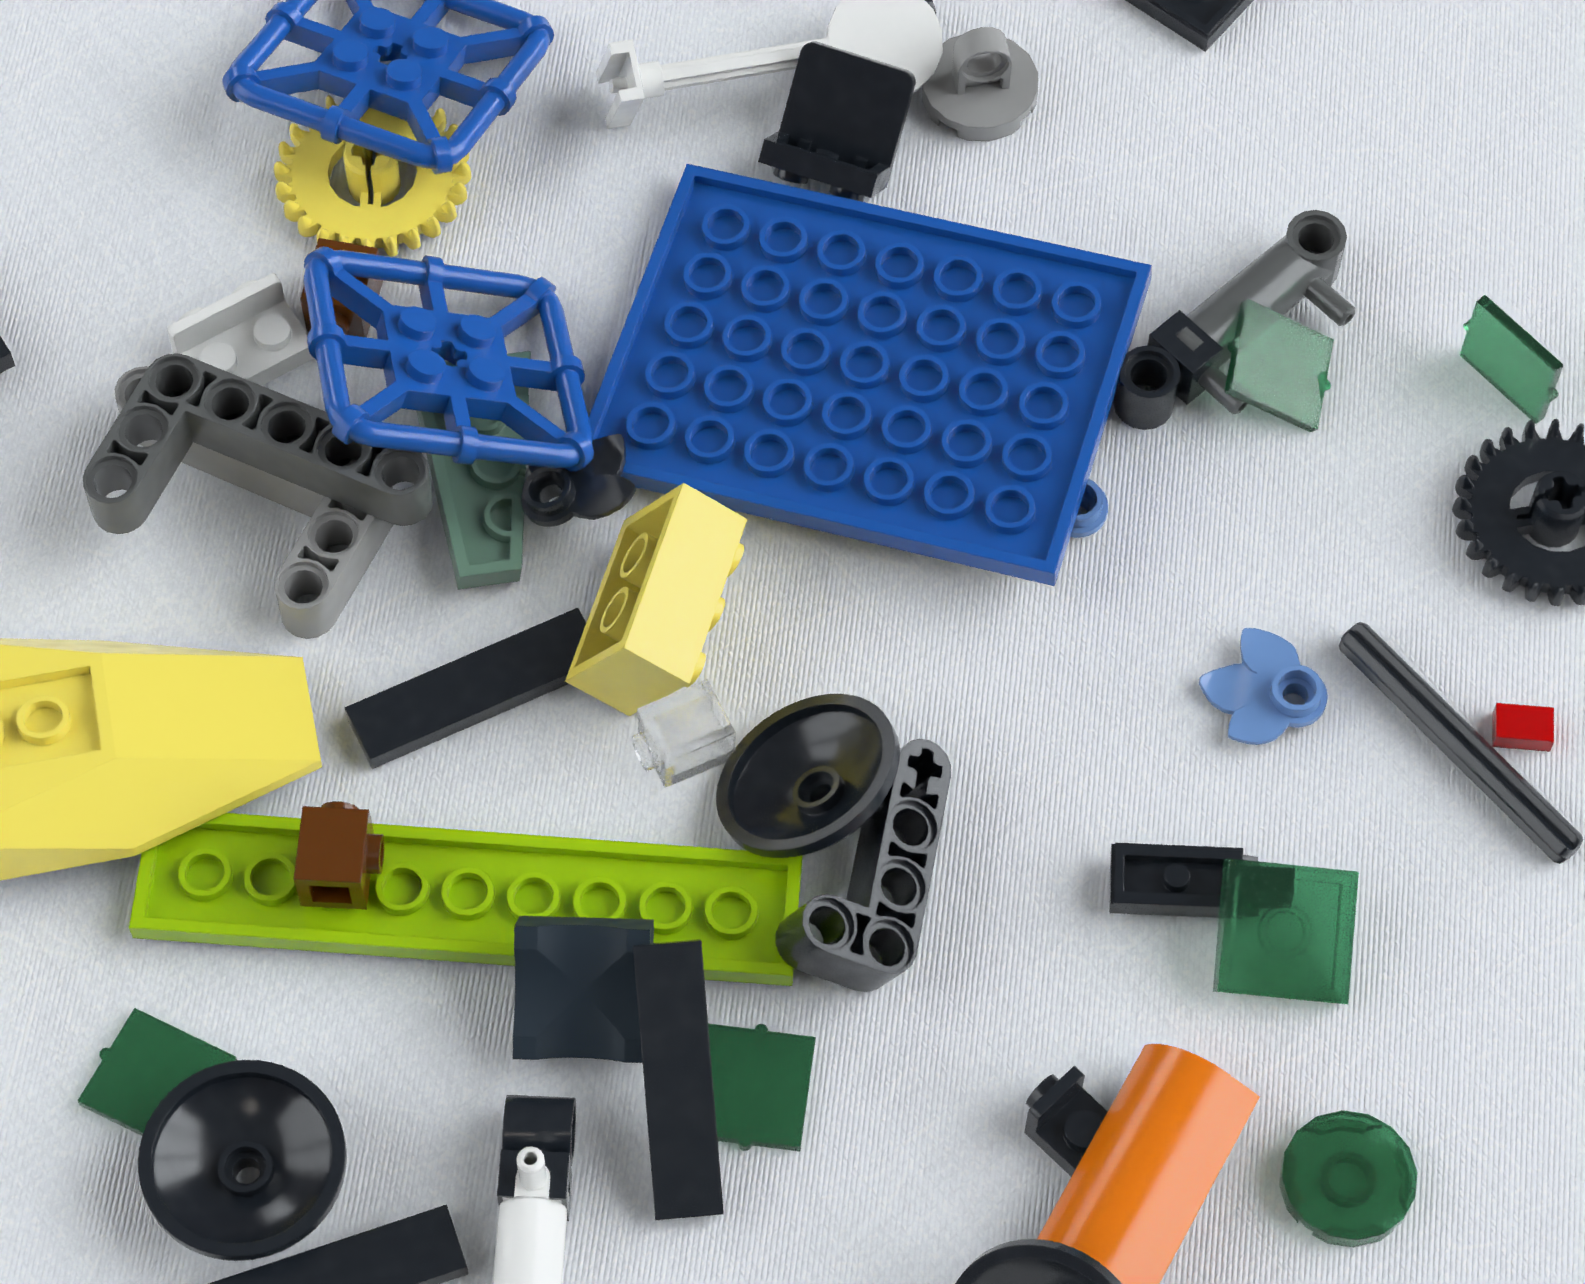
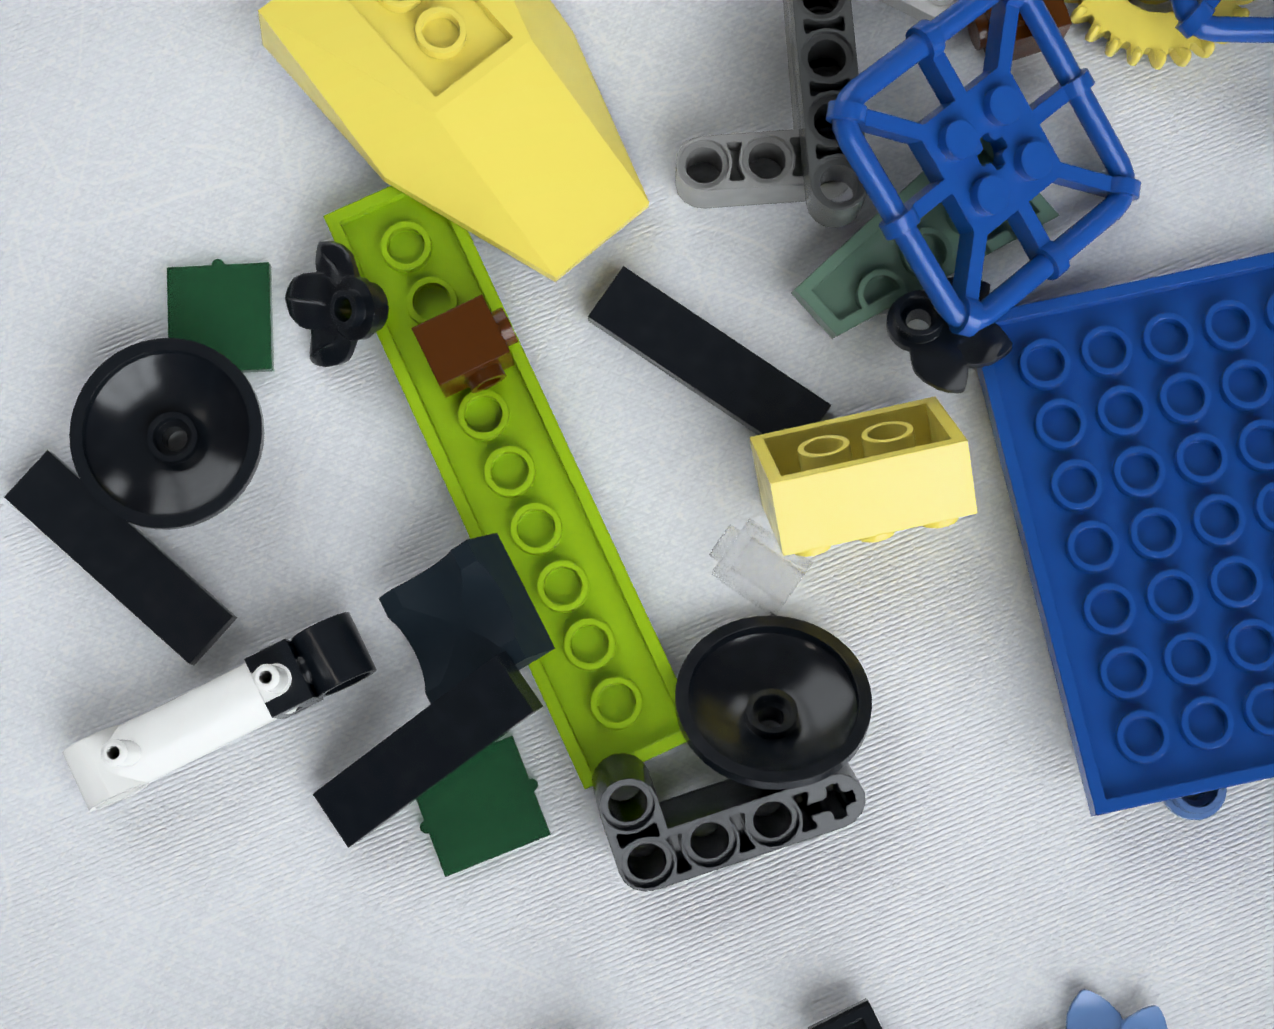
camera: 65 degrees right, 20 degrees up
none -> black plate [285,241,389,367]

